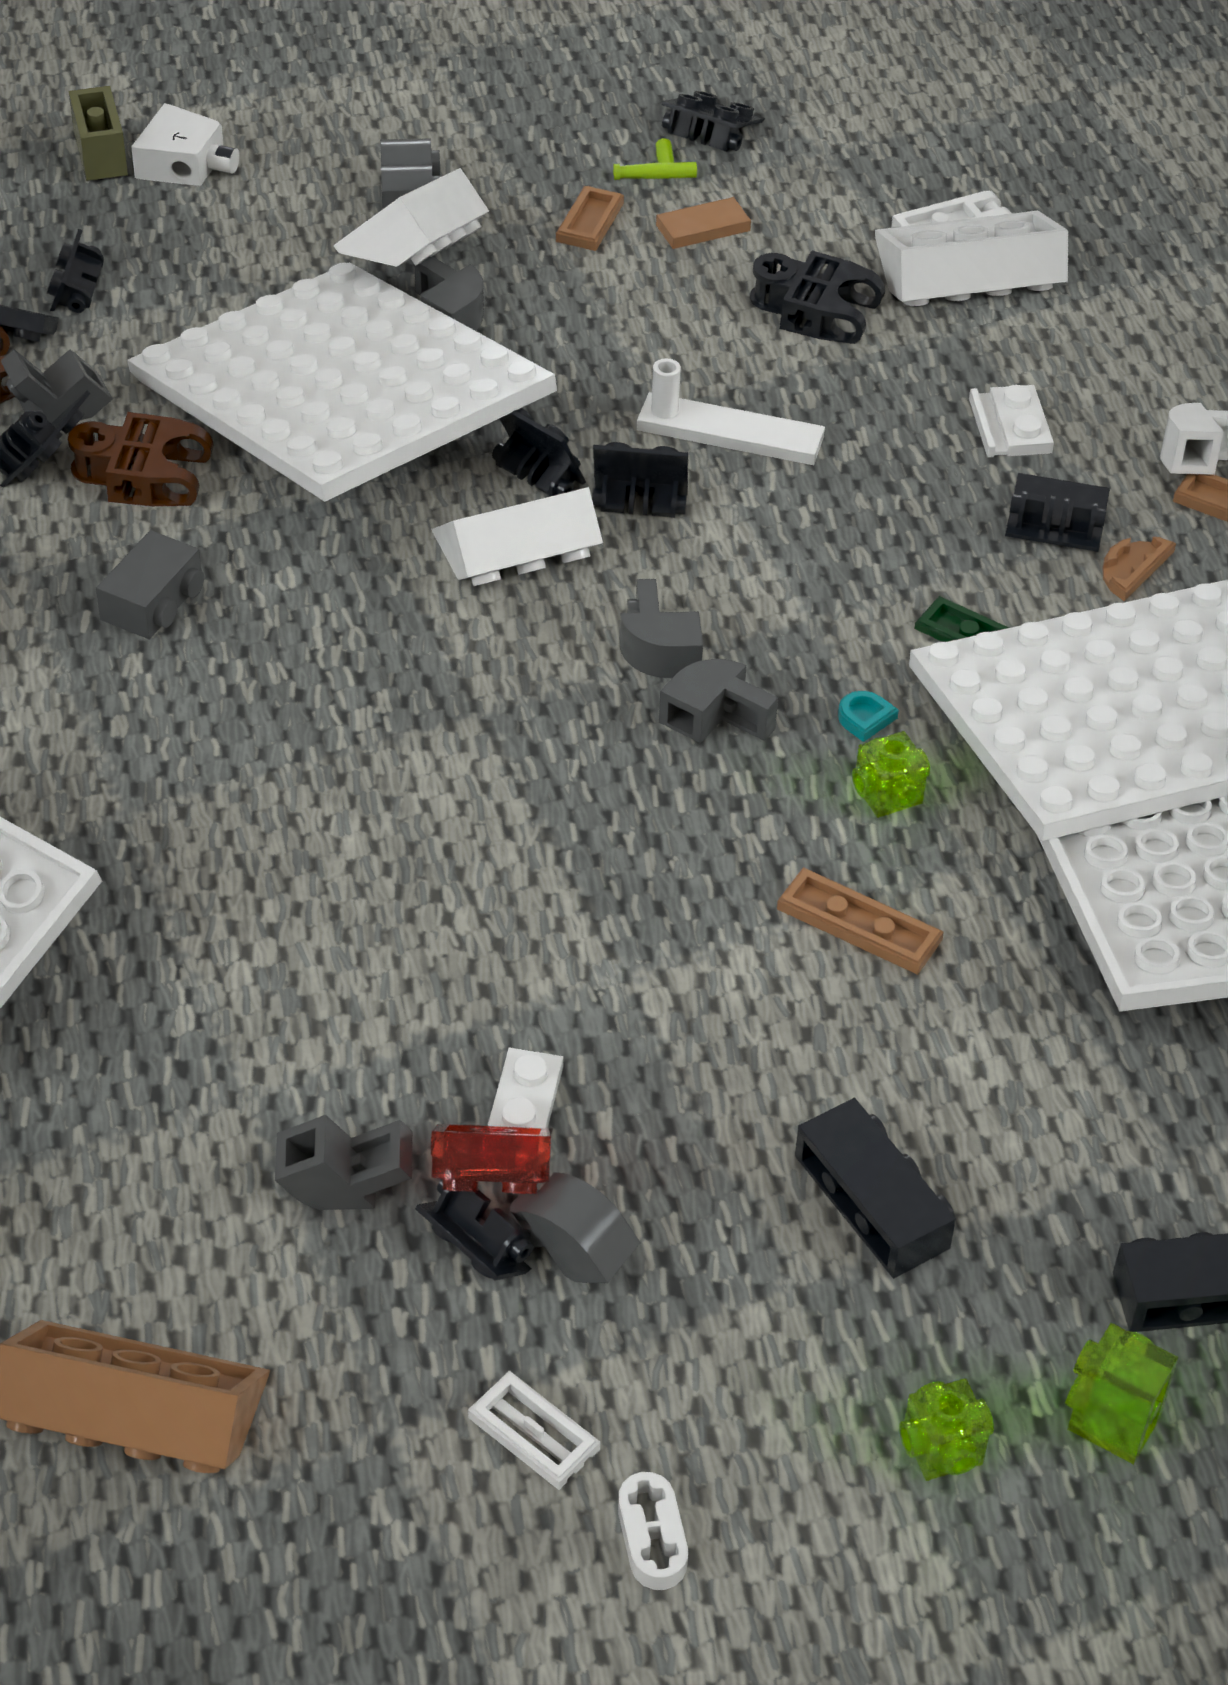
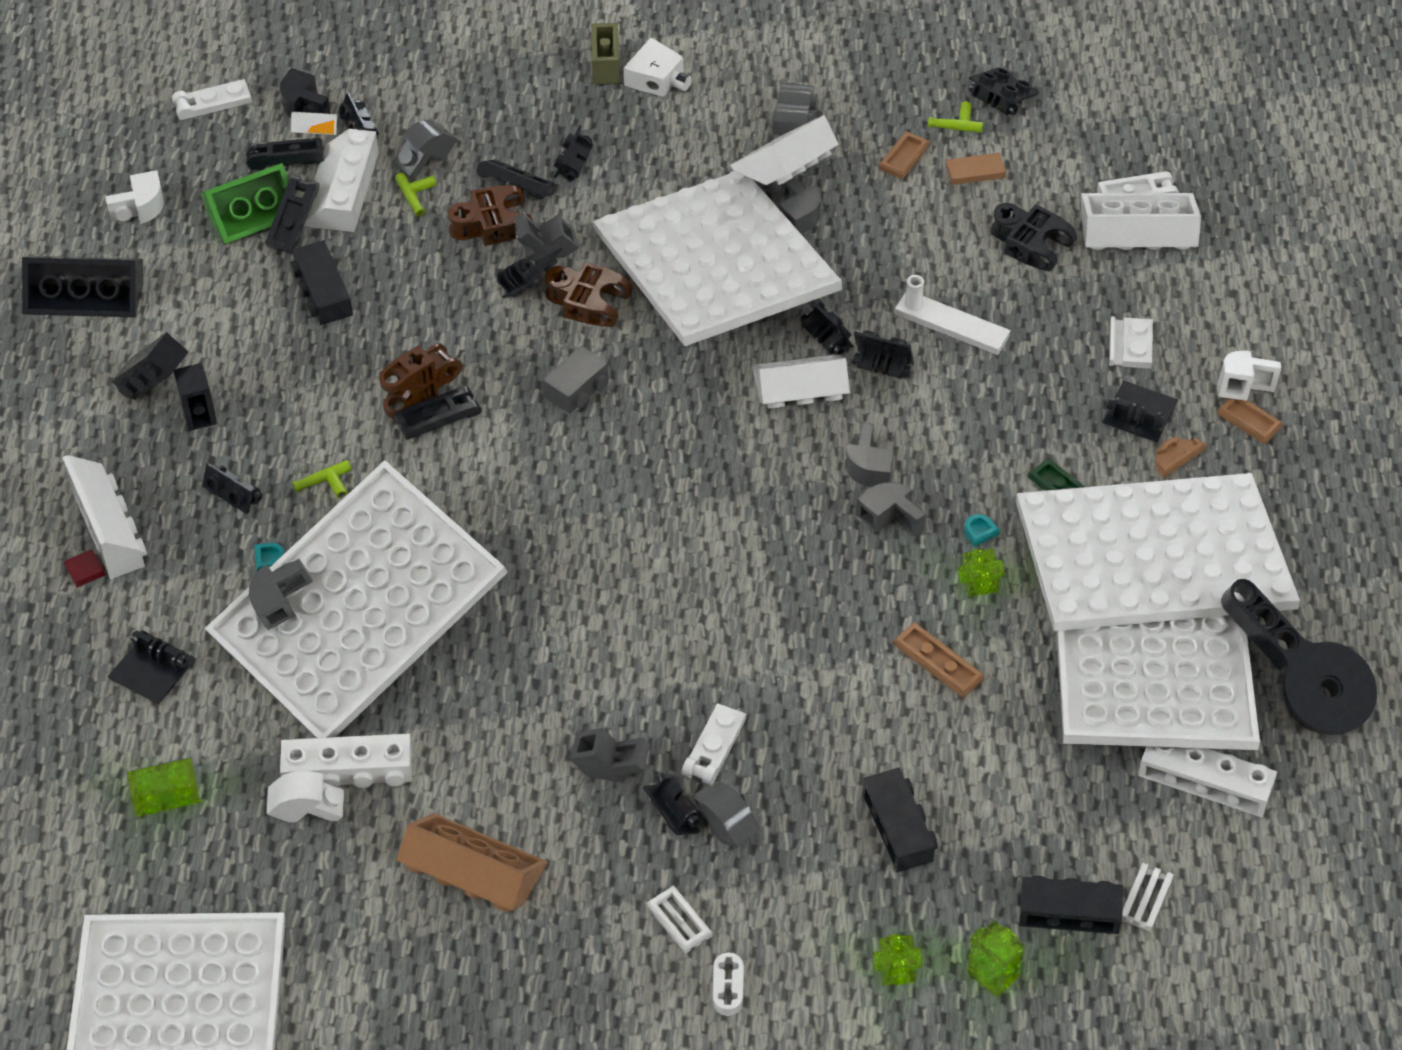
camera: 15 degrees right, 5 degrees up
clear red slope [431,1124,553,1194] -> none

